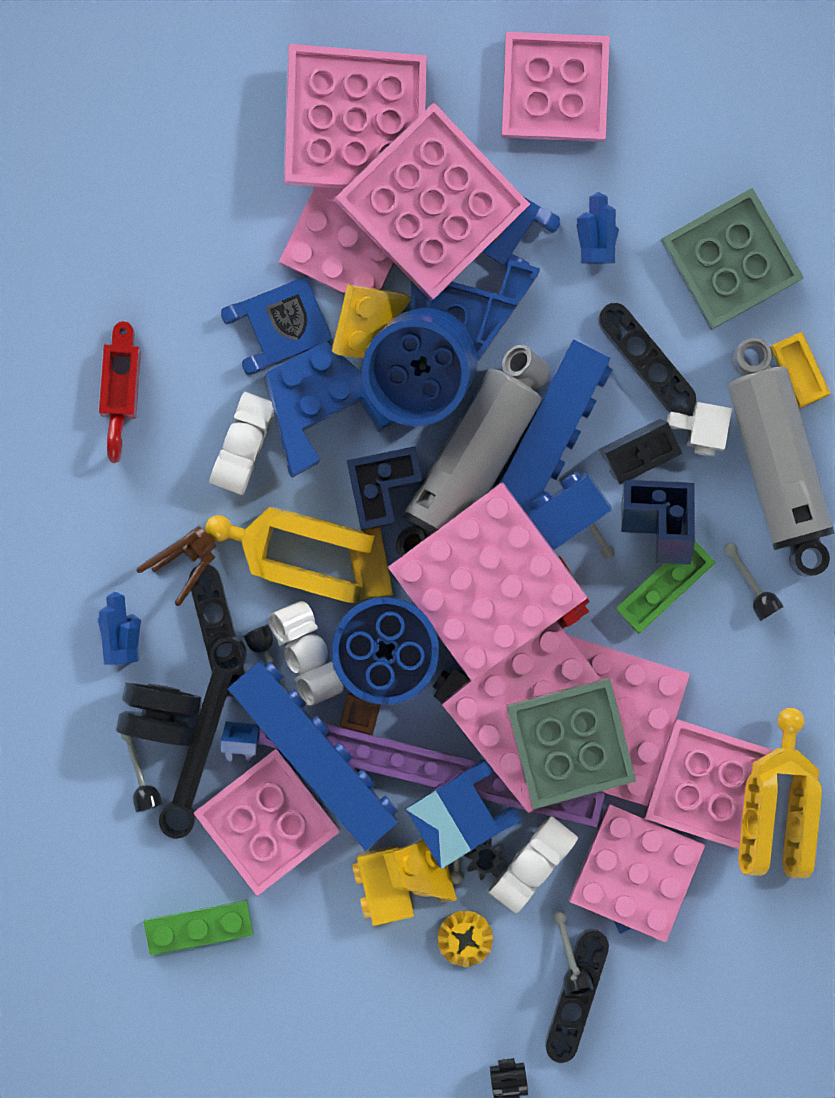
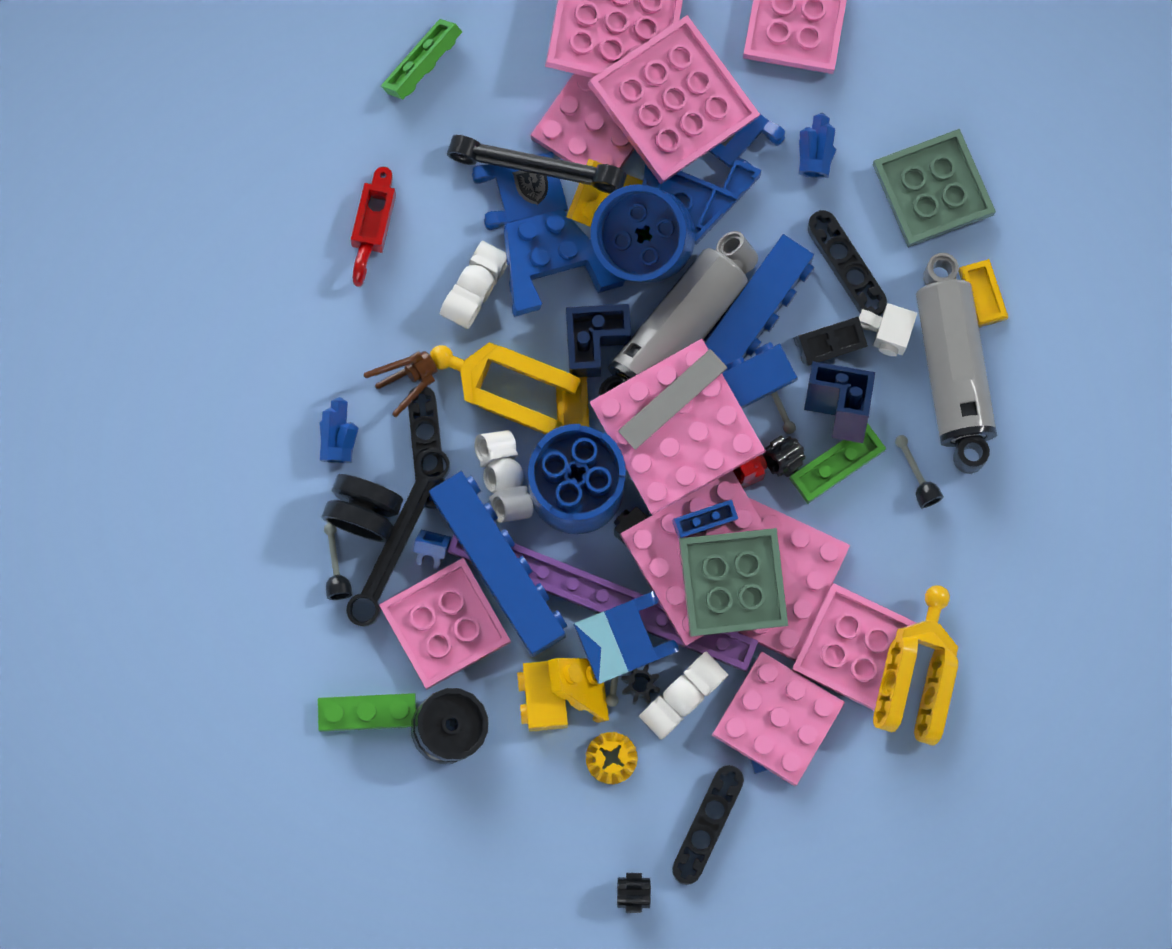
camera: 10 degrees right, 10 degrees down
black hinge [243,624,287,689] -> none
reddish brown tile [339,692,381,736] -> none
hinge [553,911,593,996] -> none
none -> bright green plate [381,19,462,100]
none -> black wheel [411,688,488,764]
none -> black piece [447,135,627,194]
none -> light grey sticker [618,349,727,450]
none -> blue piece [672,499,738,539]
none -> black gear [763,435,806,477]

